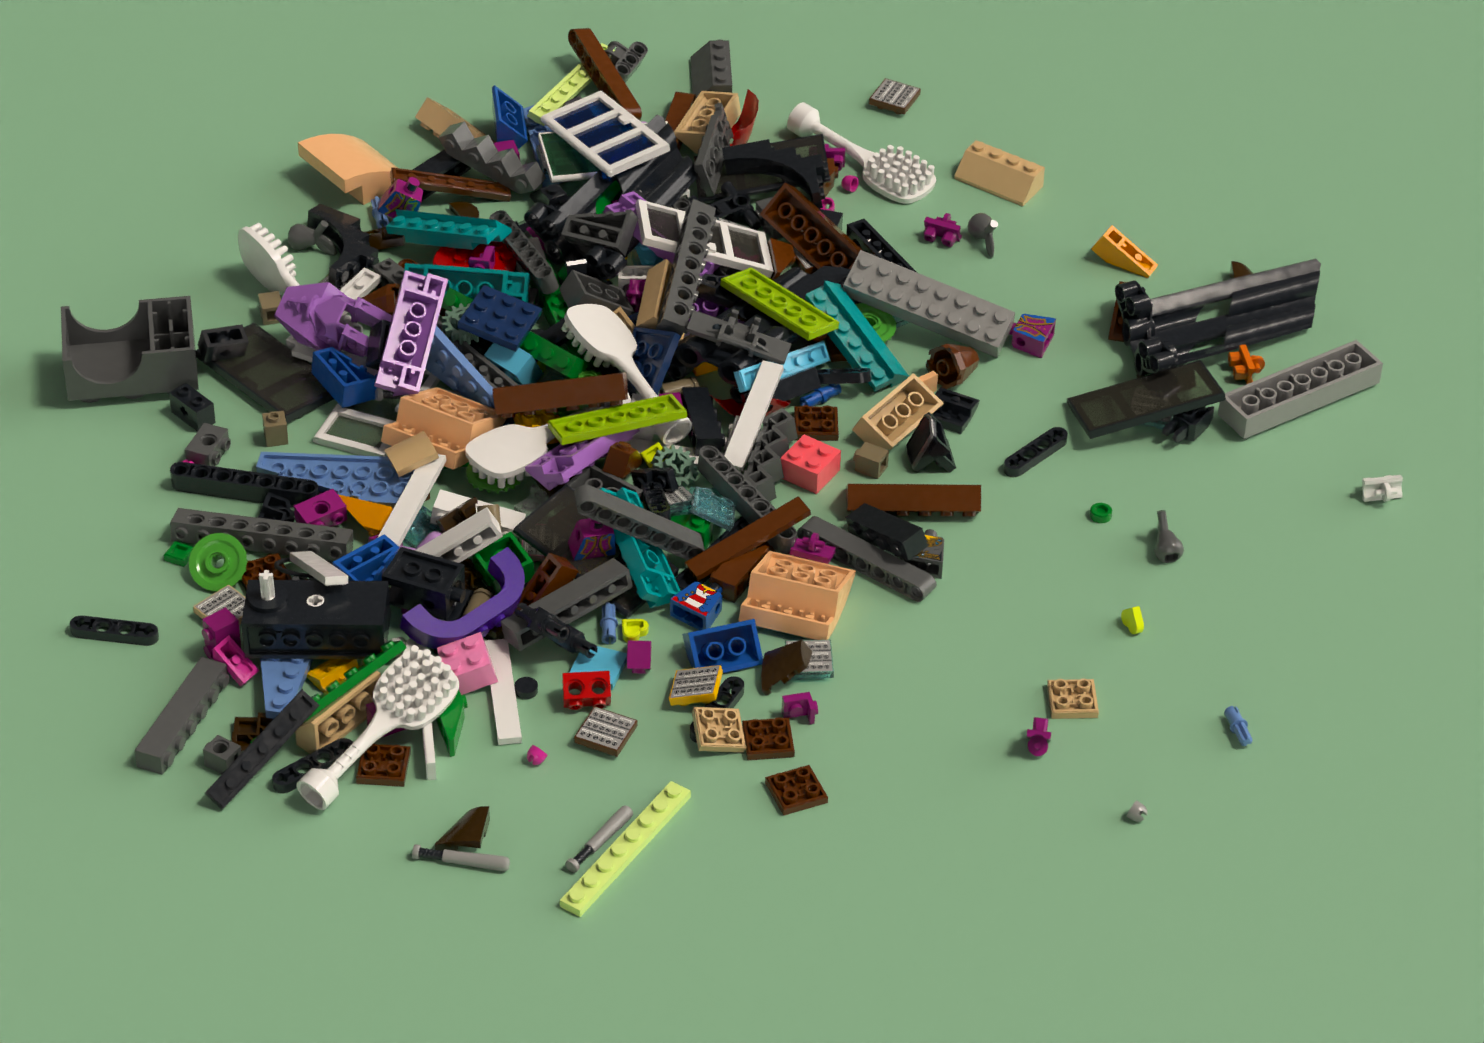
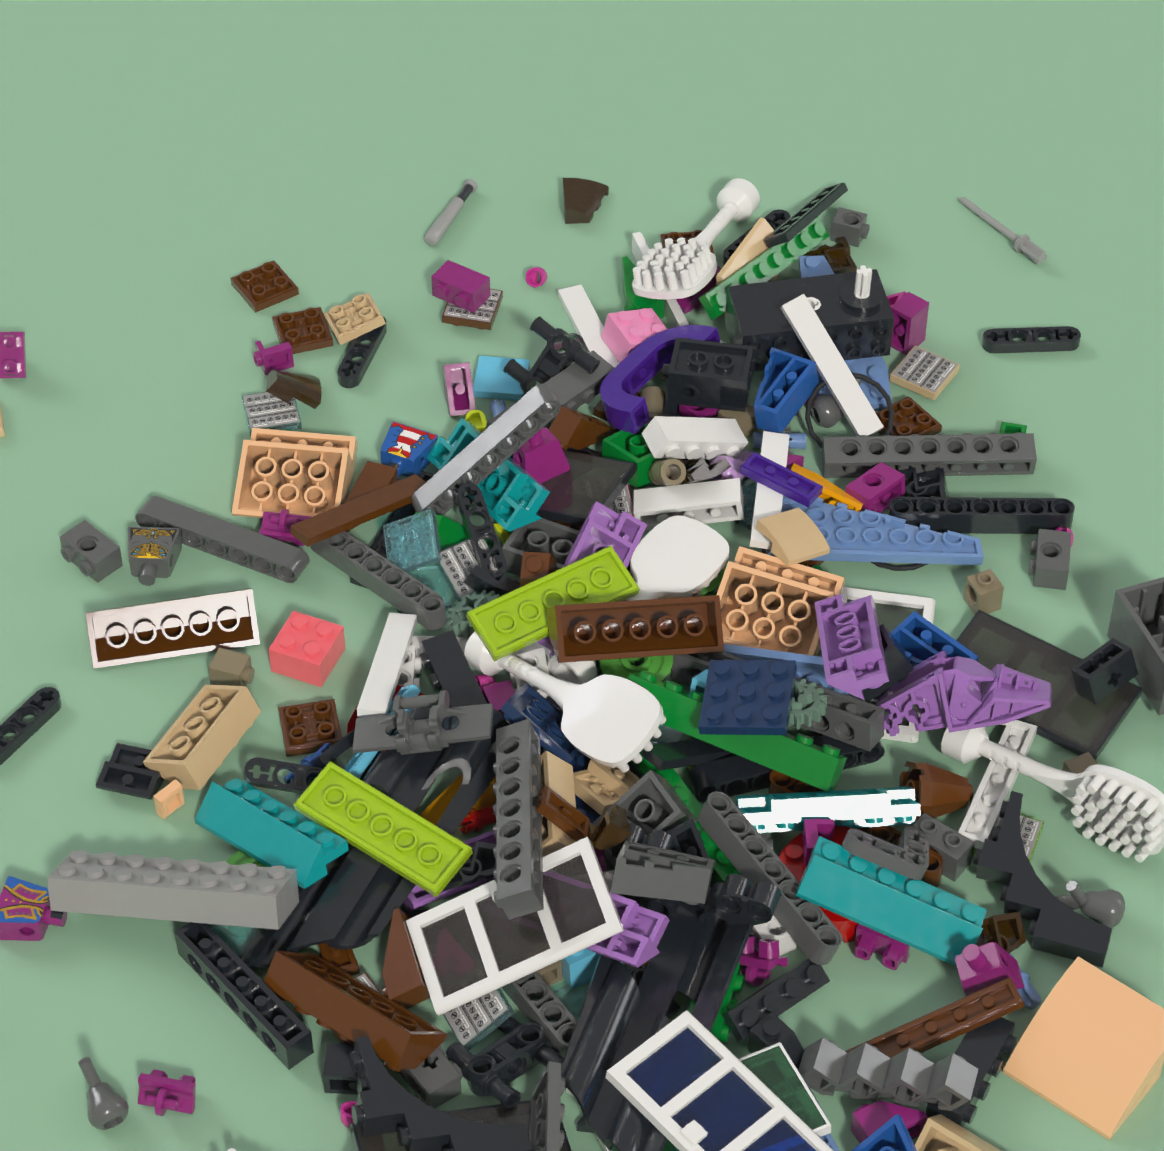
camera: 170 degrees right, 5 degrees up
dark grey brick [135,657,230,775] -> none
black brick [169,383,216,432] -> none
bright green gear [189,533,248,592] -> none
light grey piece [412,844,510,872] -> none
dark brown tile [449,202,479,218] -> none
yellowish green plate [560,781,691,917] -> none
red brick [562,671,611,710] -> none
tile [669,665,723,706] -> none
blue slope [682,619,763,673] -> none
dark grey brick [743,408,798,502] -> none
black brick [845,503,928,561] -> none
black piece [906,412,956,473] -> none
reddish brown cone [926,344,979,389] -> none
none -> dark grey brick [60,520,123,583]
none -> magenta brick [431,260,491,313]
none -> reddish brown tile [536,786,590,842]
none -> dark brown slope [588,804,631,850]
none -> dark purple tile [739,452,823,508]
none -> dark grey beam [842,826,929,880]
none -> light grey piece [958,197,1047,264]

